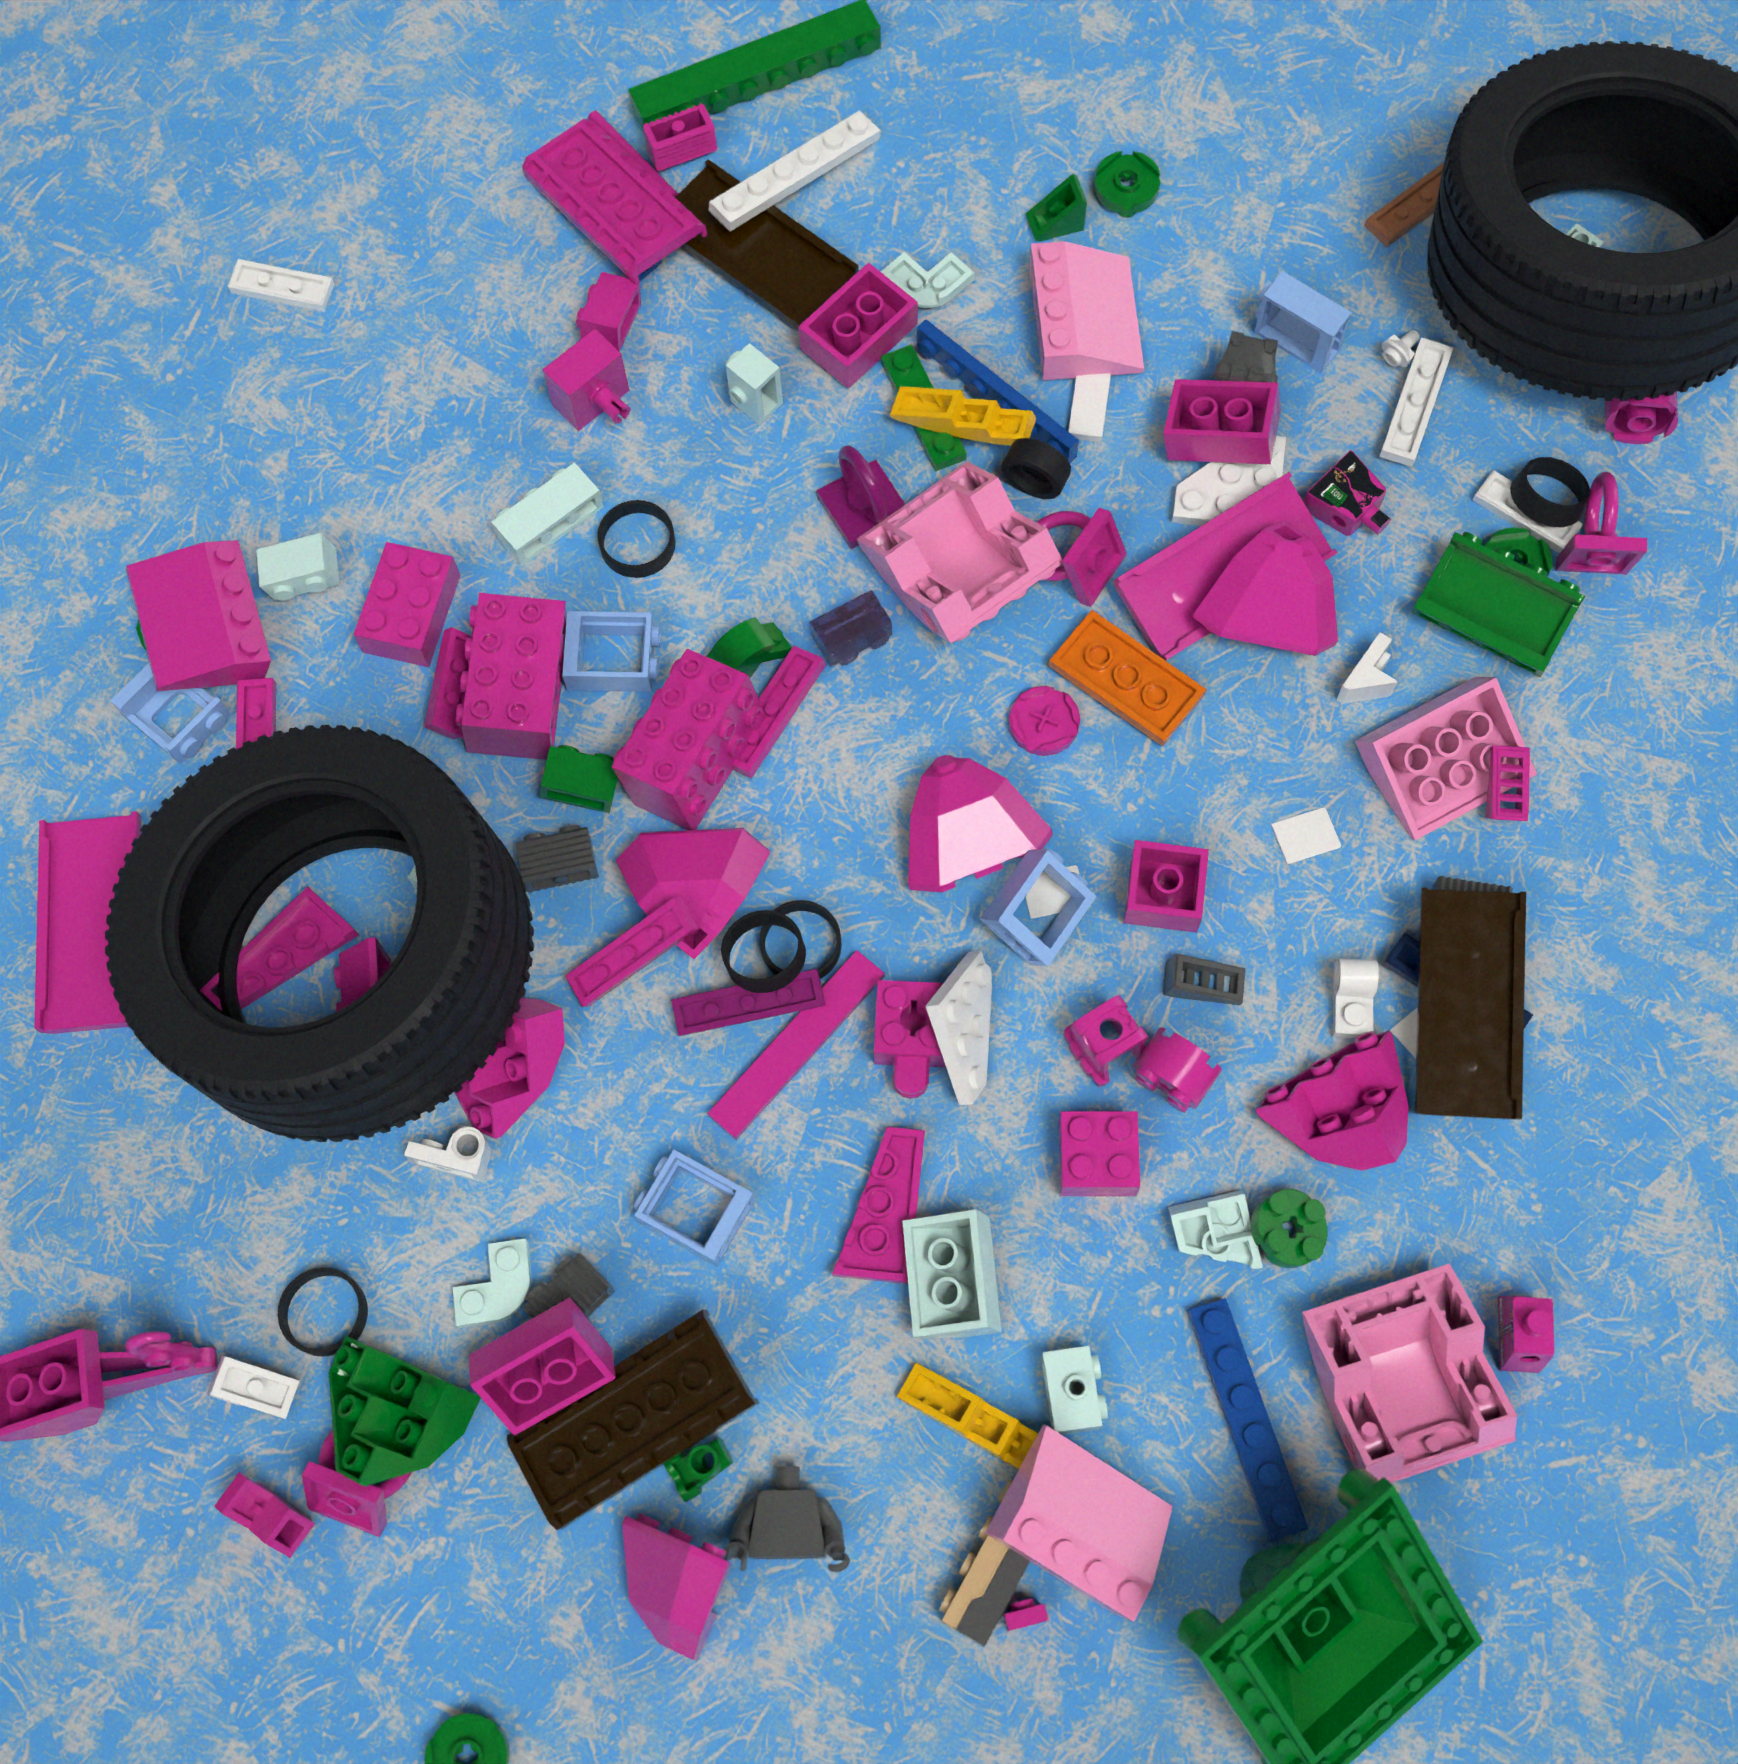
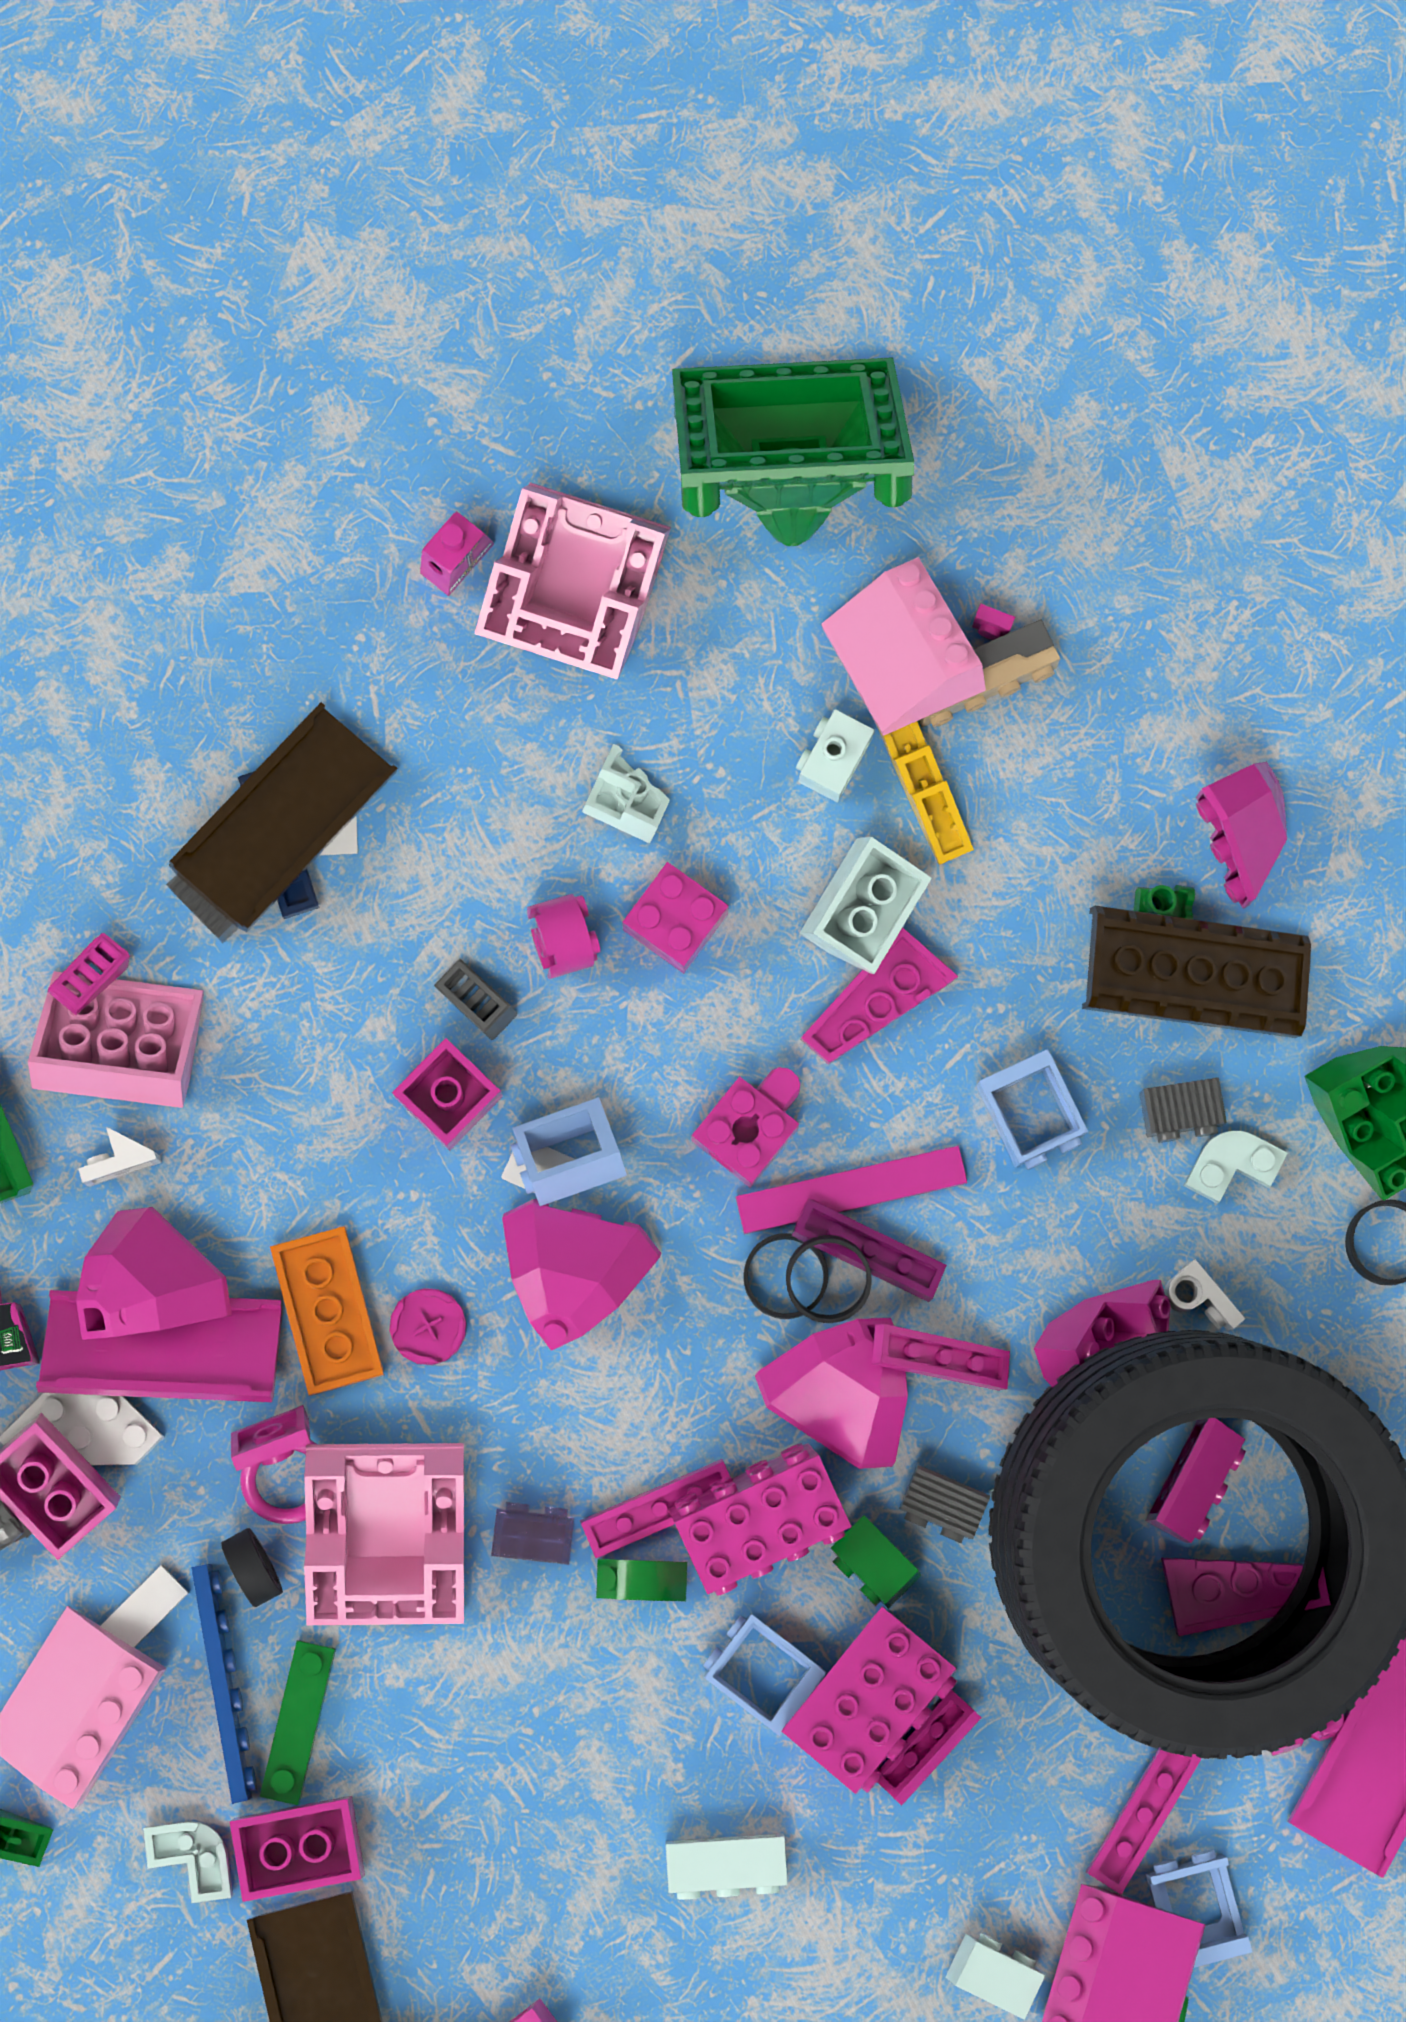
camera: 150 degrees left, 10 degrees up
dark pink brick [353,542,461,668] -> none
dark pink brick [469,1297,616,1436] -> none
dark pink brick [542,328,631,431] -> none
black tyre [598,500,676,578] -> none
dark grey torso [723,1466,850,1572] -> none
light aqua brick [726,343,783,425] -> none
magenta tile [816,445,905,550] -> none
yellow slope [890,386,1036,446] -> none
white plate [926,951,992,1105] -> none
dark pink piece [1063,994,1149,1087] -> none
blue plate [1188,1298,1309,1542] -> none
green plate [1251,1189,1328,1268] -> none
dark pink brick [1256,1030,1409,1171] -> none
white sticker [1271,808,1341,864] -> none
white plate [1333,958,1379,1038] -> none

